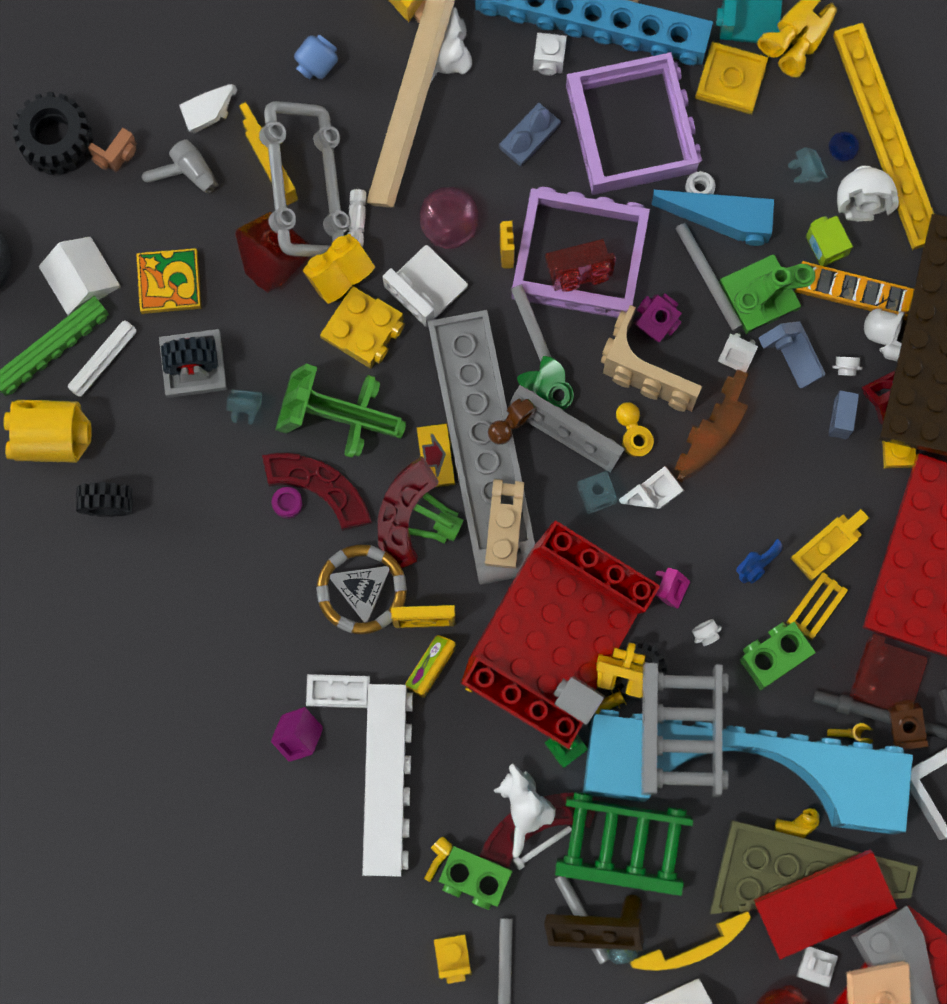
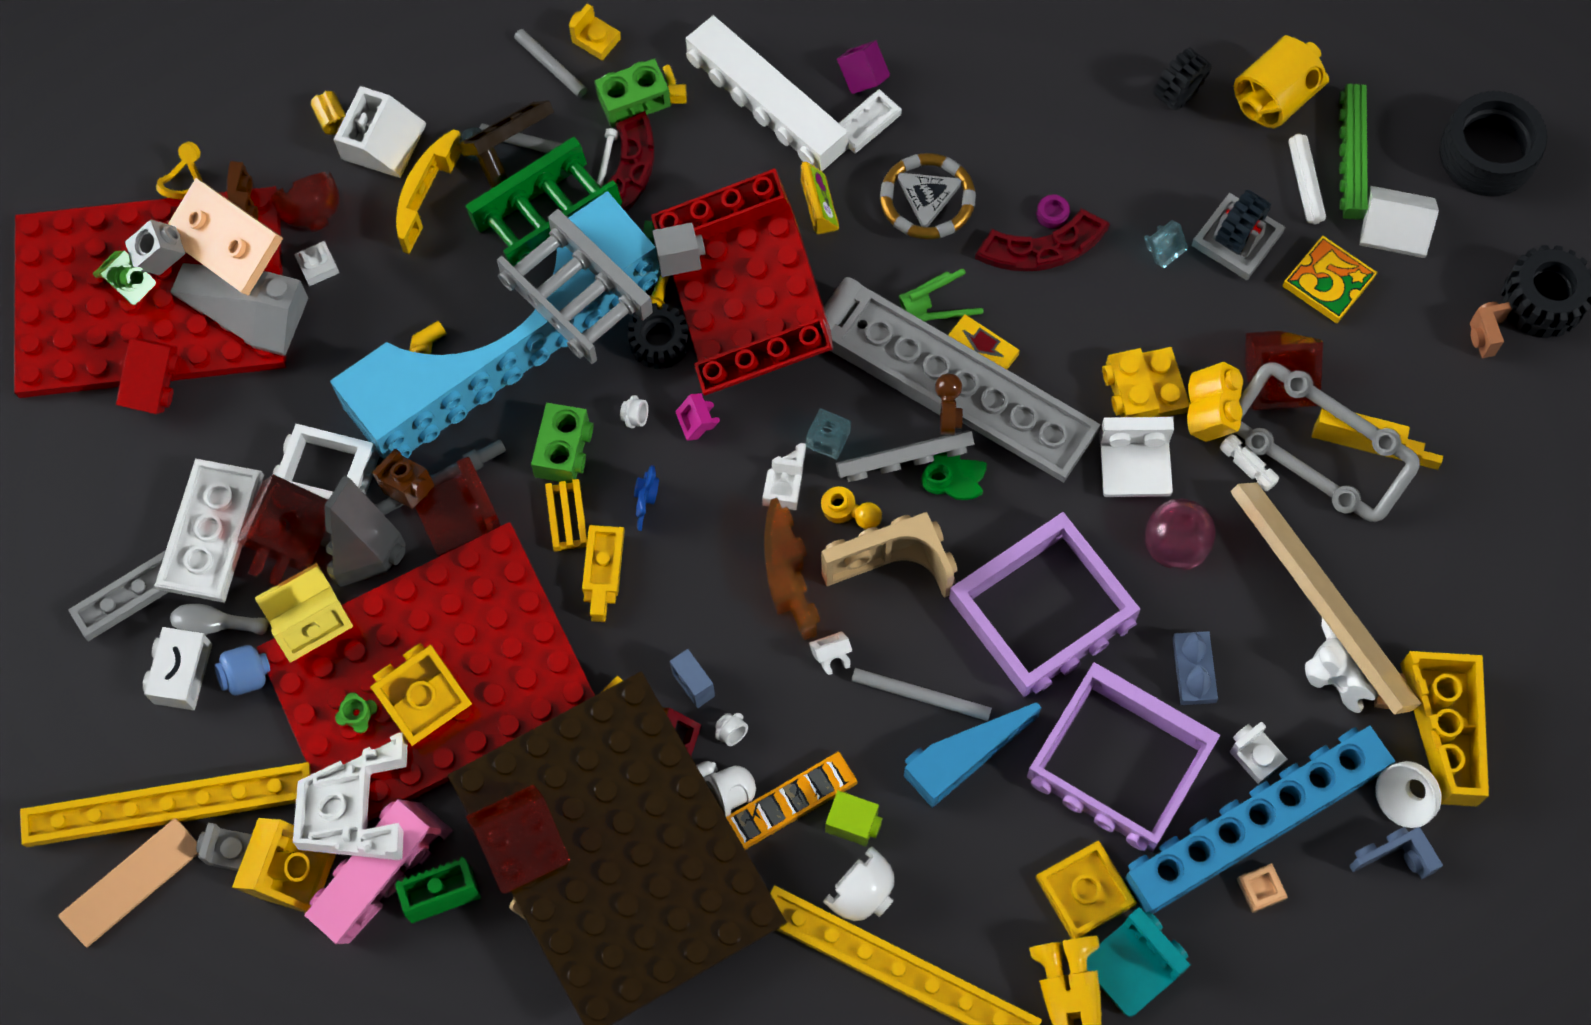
camera: 135 degrees right, 10 degrees down
light grey piece [142,139,219,194] -> none
white slope [179,84,237,134] -> none
bright green piece [275,364,406,458] -> none
medium blue head [294,34,338,80] -> none
dark red tile [377,456,439,574] -> none
yellow tile [391,605,456,628] -> none
tan plate [485,479,524,569] -> none
white animal [494,763,556,858] -> none
yellow tile [500,221,514,269] -> none
light grey bar [511,284,551,362] -> none
clear red bracket [545,239,616,292] -> none
yellow hips [596,642,645,698] -> none
magenta brick [633,293,682,342] -> none
white plate [685,172,716,194] -> none
olive wing [709,820,918,914] -> none
bright green piece [719,254,815,334] -> none
red tile [754,849,897,959] -> none
sand blue bracket [758,321,825,388] -> none
clear light blue tile [788,147,827,184] -> none
yellow hand [827,723,873,744] -> none
clear blue plate [829,132,859,161] -> none

